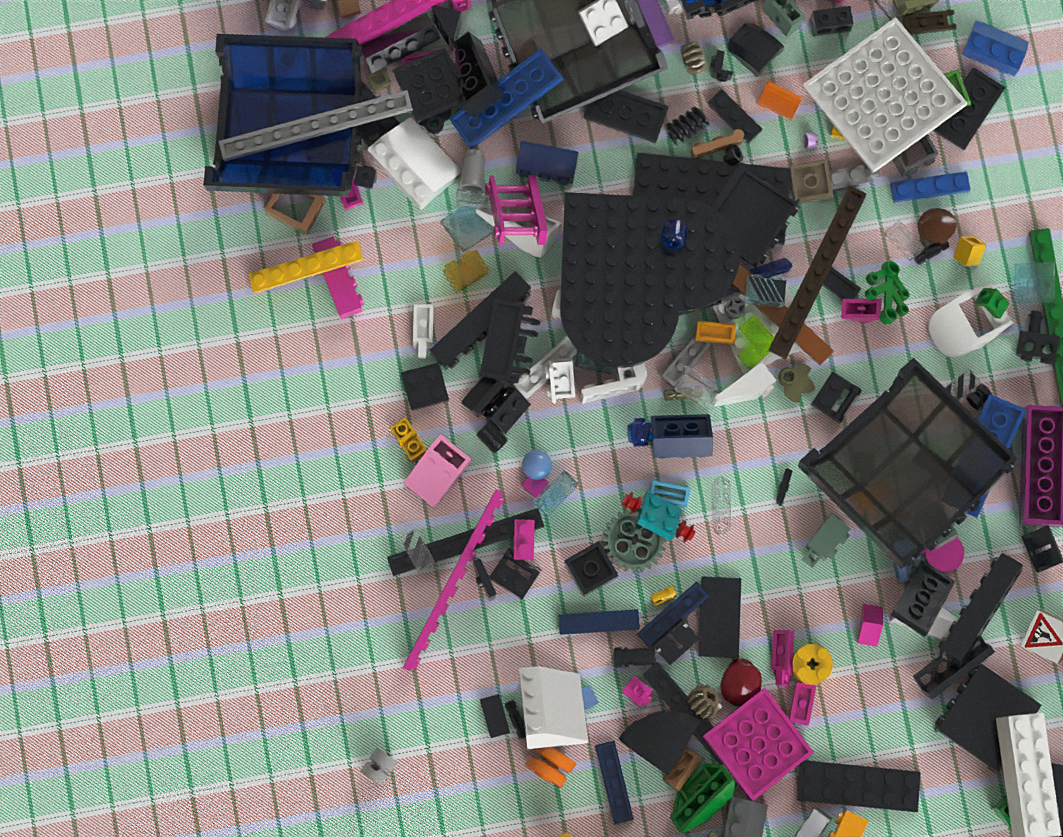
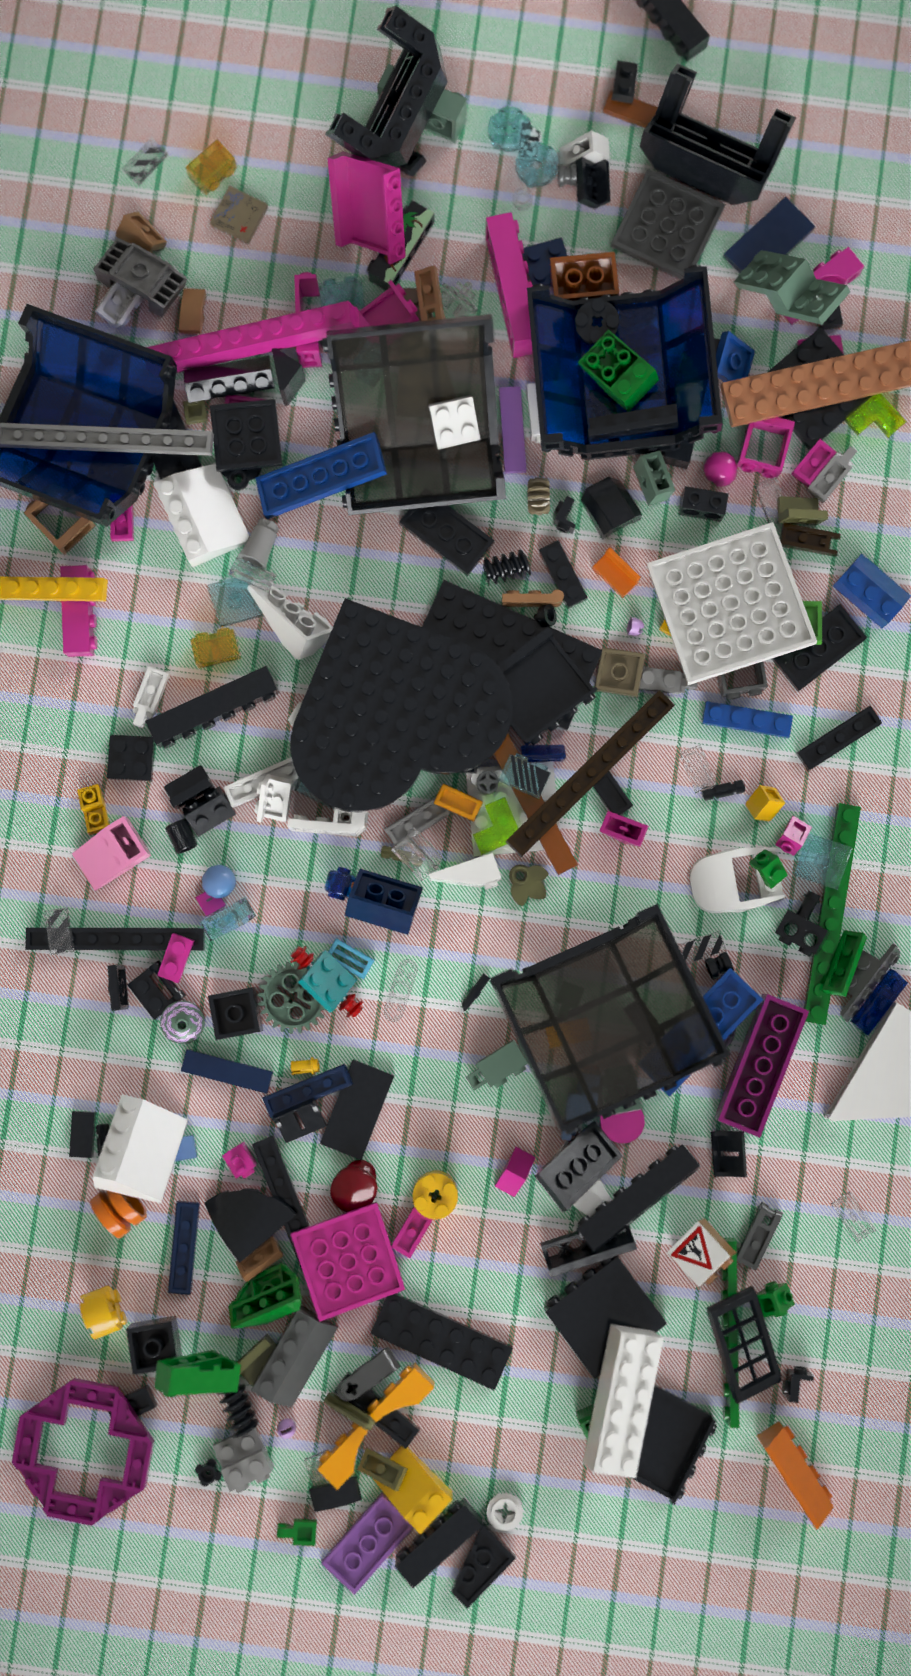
camera: 25 degrees right, 5 degrees up
black bracket [354,166,377,189] -> none
dark pink plate [403,489,505,671] -> none
black wedge [454,31,505,118] -> none
black hinge [479,299,541,384] -> none
dark pink fence [485,175,548,245] -> none
dark blue slope [516,140,579,185] -> none
black axle [614,647,656,667] -> none
clear blue head [661,219,688,250] -> none
dark tan gear [687,684,722,719] -> none
dark pink hinge [771,630,794,686] -> none
black plate [811,371,862,423] -> none
green plant [865,261,910,324] -> none
reddish brown dish [917,208,957,244] -> none
none -> dish [160,1000,205,1044]
none -> dark pink bracket [775,816,812,856]
none -> black tile [796,705,883,771]

